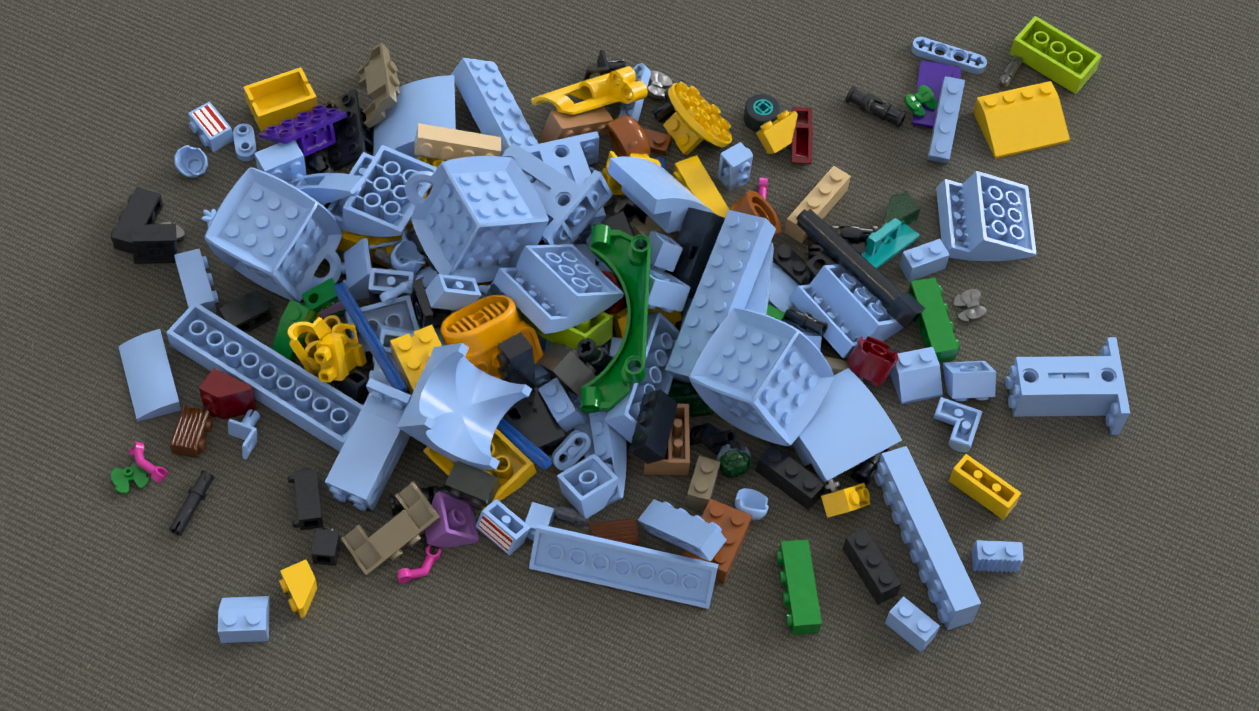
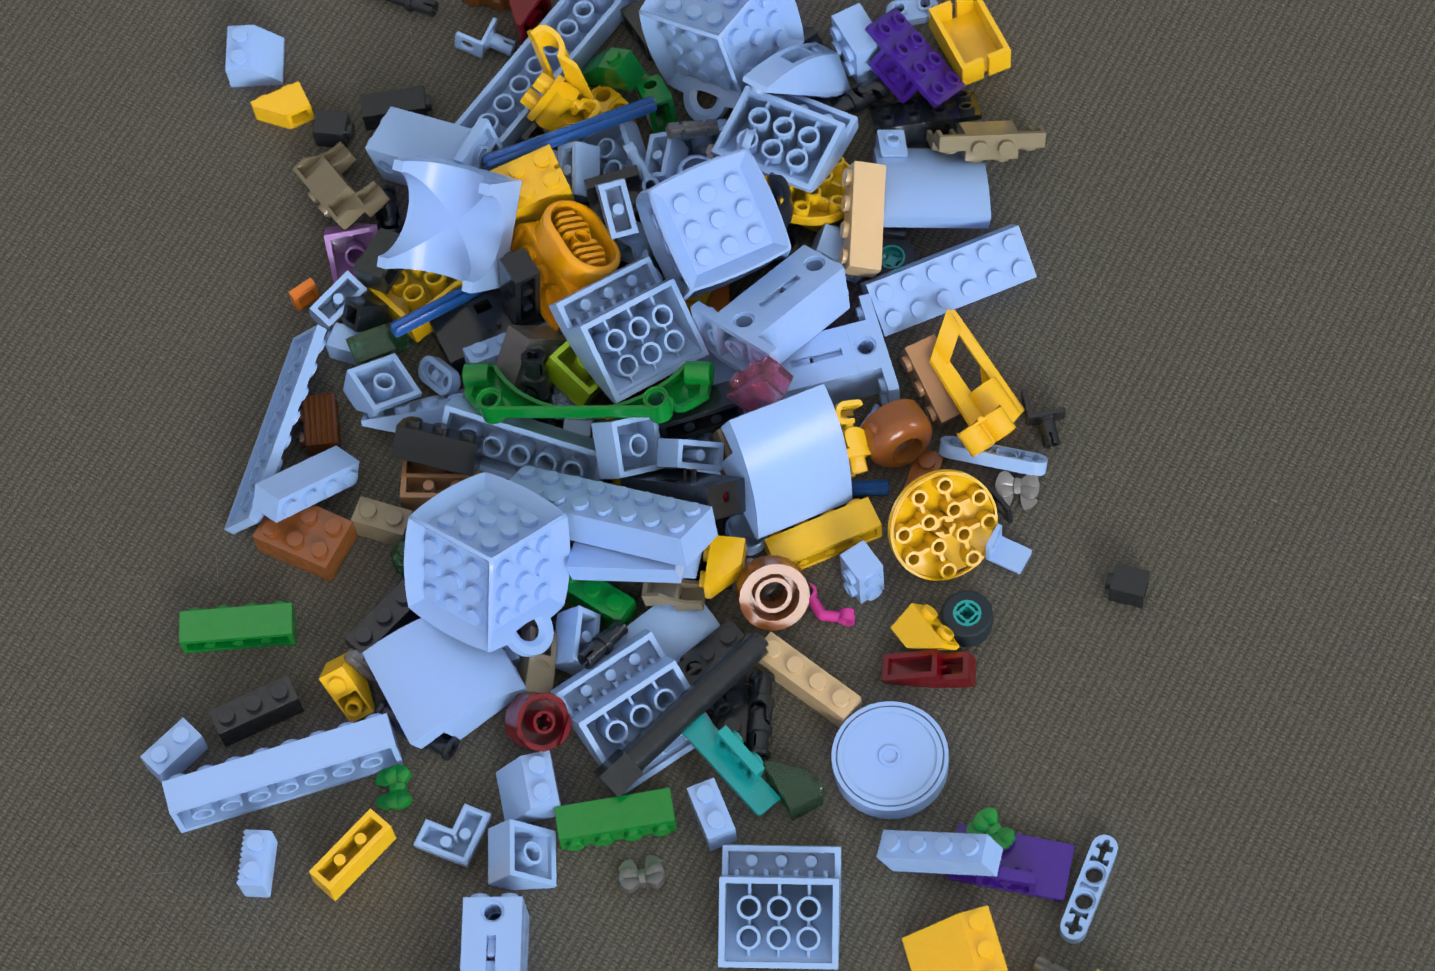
camera: 105 degrees right, 5 degrees up
dark pink arm [397,545,441,584] -> none
light blue hair [734,488,769,521] -> none
black piece [845,86,907,128] -> none
none -> orange tile [288,277,320,311]
none -> black brick [342,296,388,332]
none -> clear green slope [345,323,412,364]
none -> green piece [375,765,413,812]
none -> flat silver axle [666,119,719,139]
none -> clear pink brick [726,355,794,413]
none -> light blue brick [831,701,949,819]
none -> light blue bracket [875,130,908,158]
none -> light blue bracket [986,523,1032,574]
none -> black brick [1105,563,1150,608]

